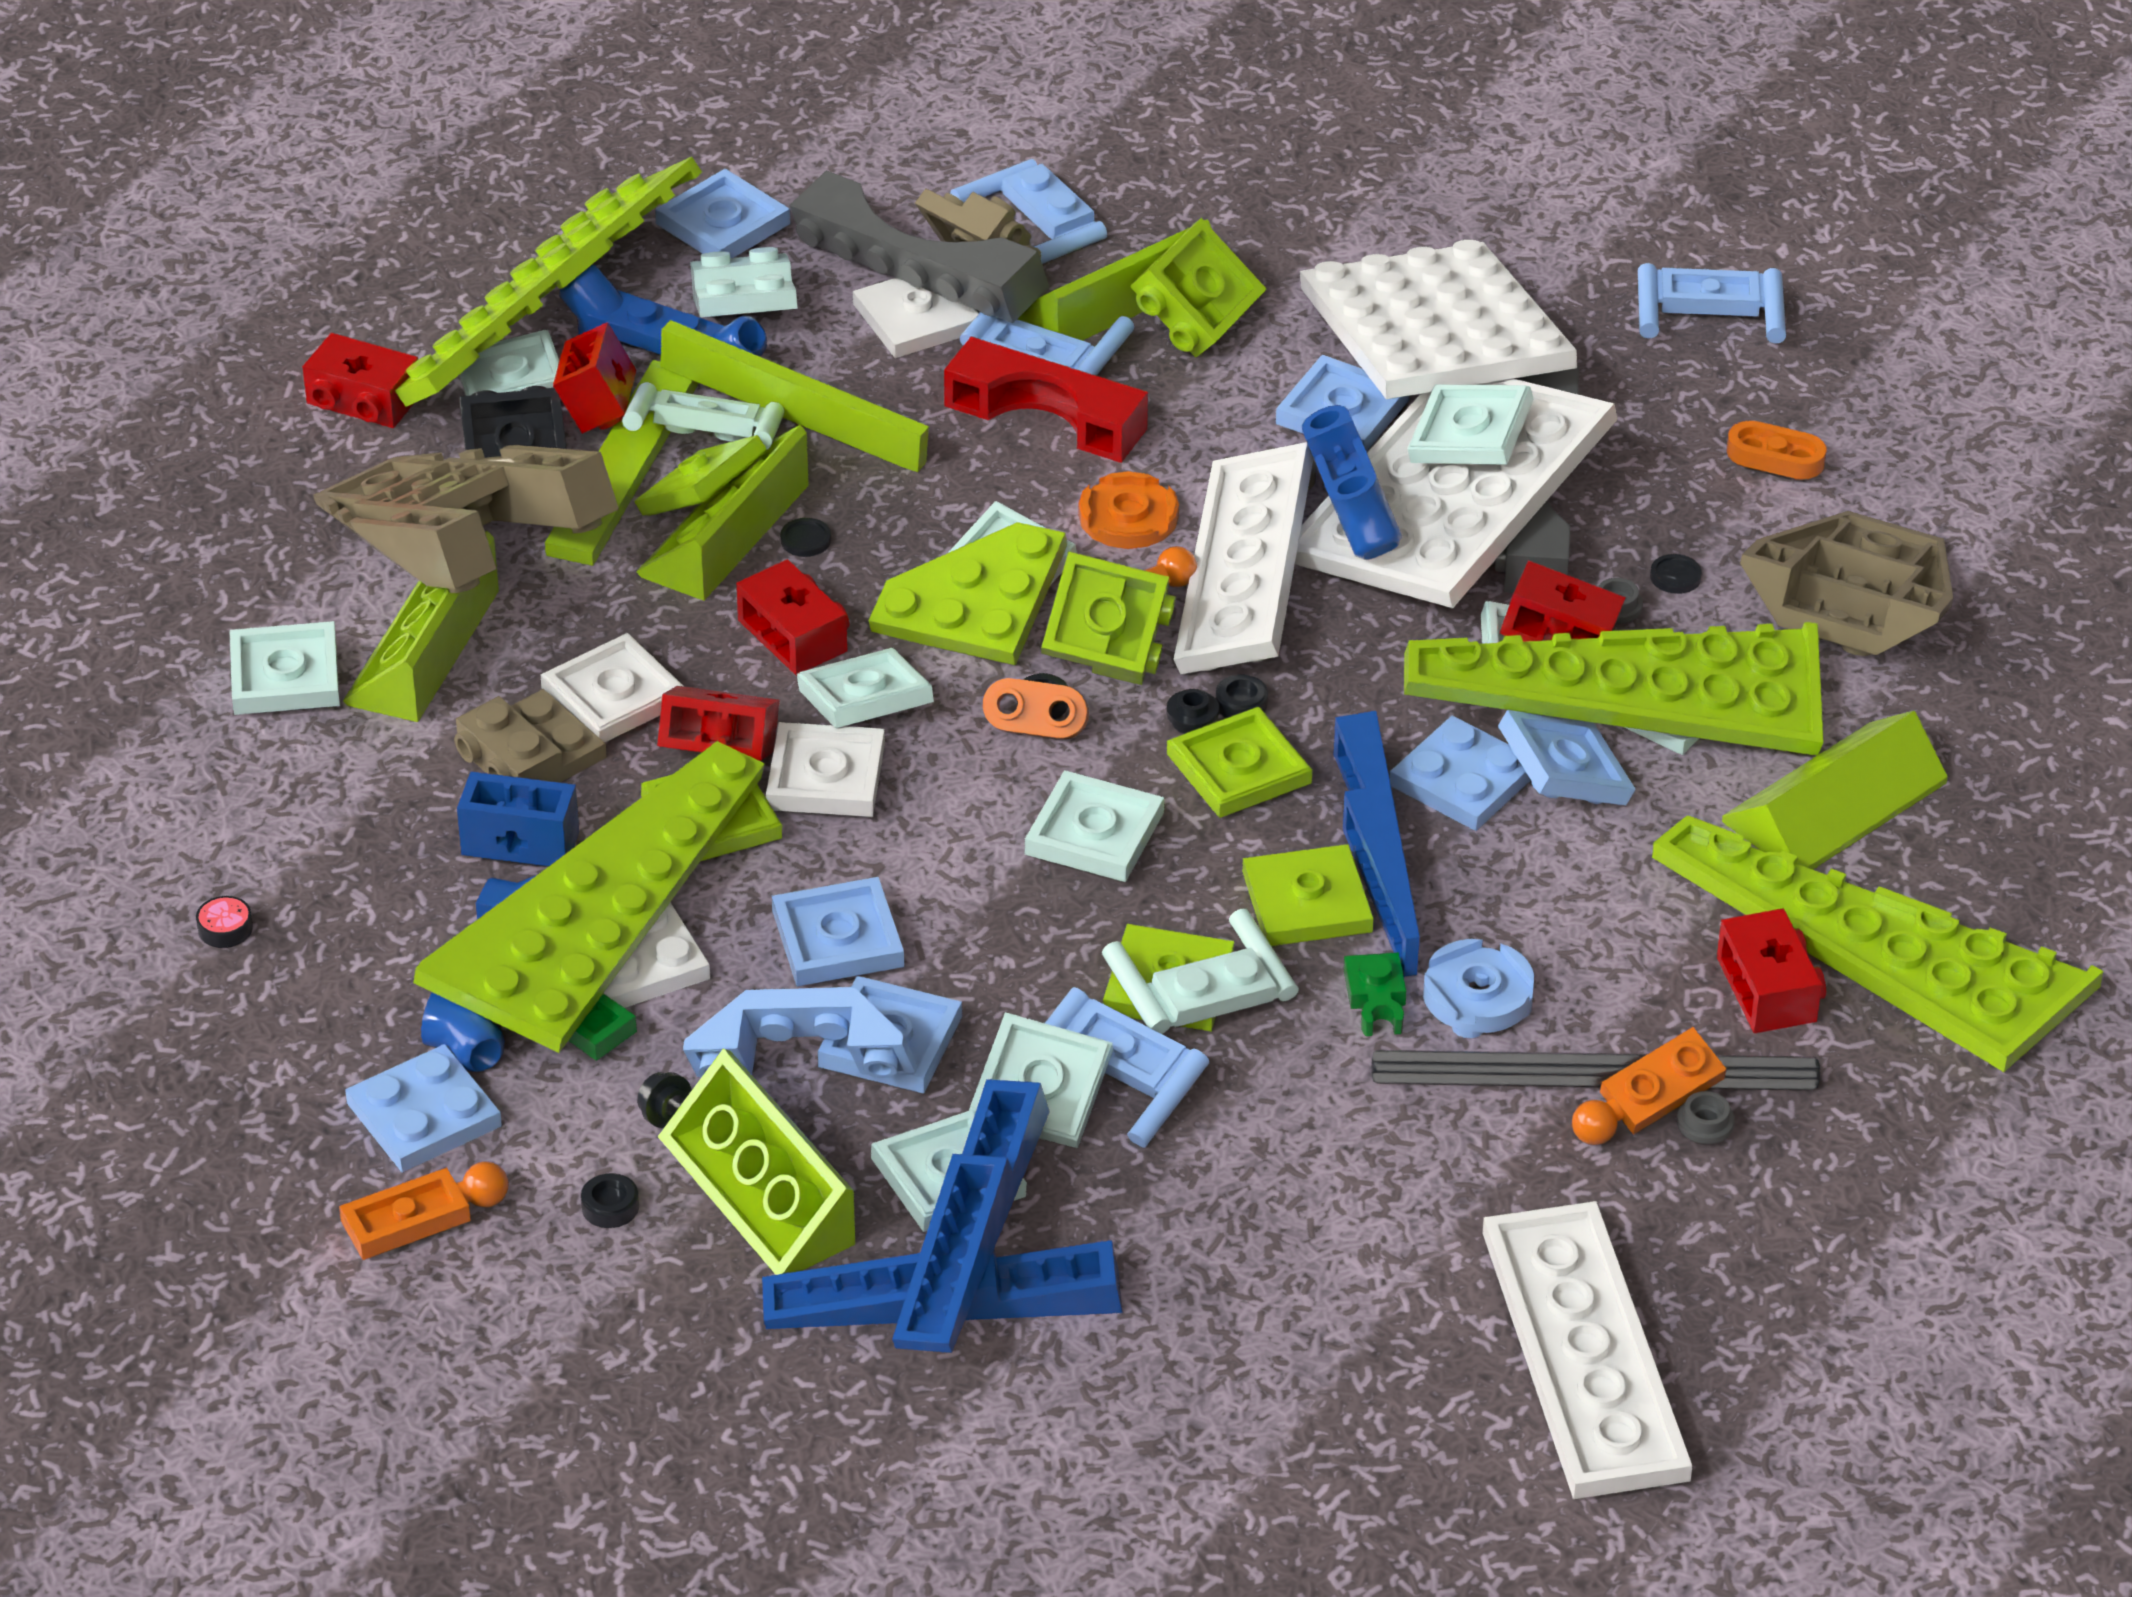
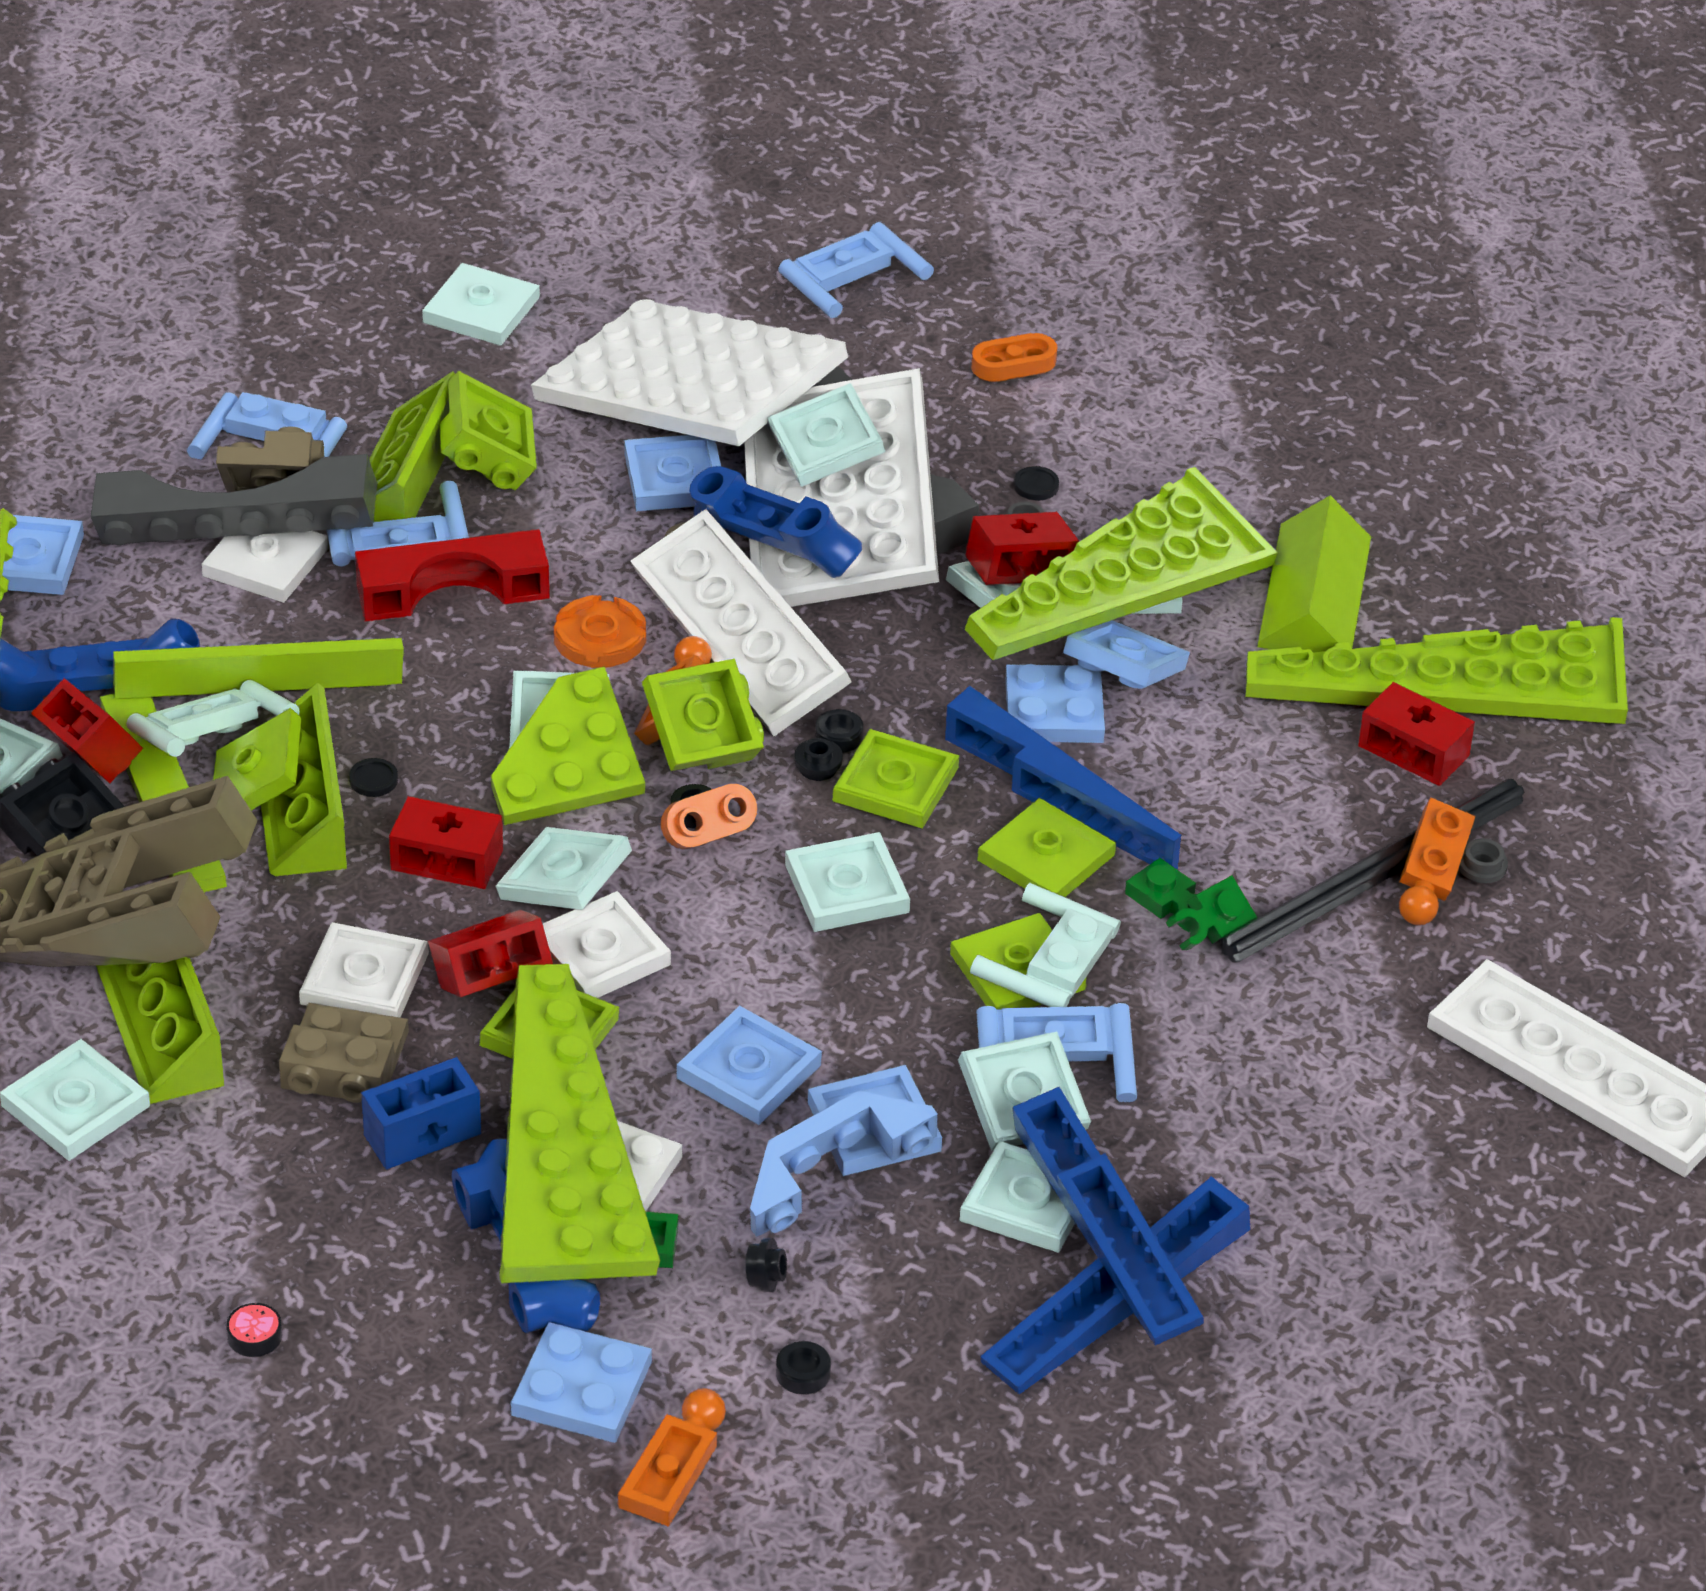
camera: 40 degrees left, 0 degrees up
lime slope [658,1048,855,1275] -> none
light aqua plate [690,247,798,317] -> none
light blue plate [1423,939,1534,1038] -> none
dark tan wedge [1740,511,1954,656] -> none
none -> light aqua plate [422,263,540,346]
none -> green plate [1166,875,1258,950]

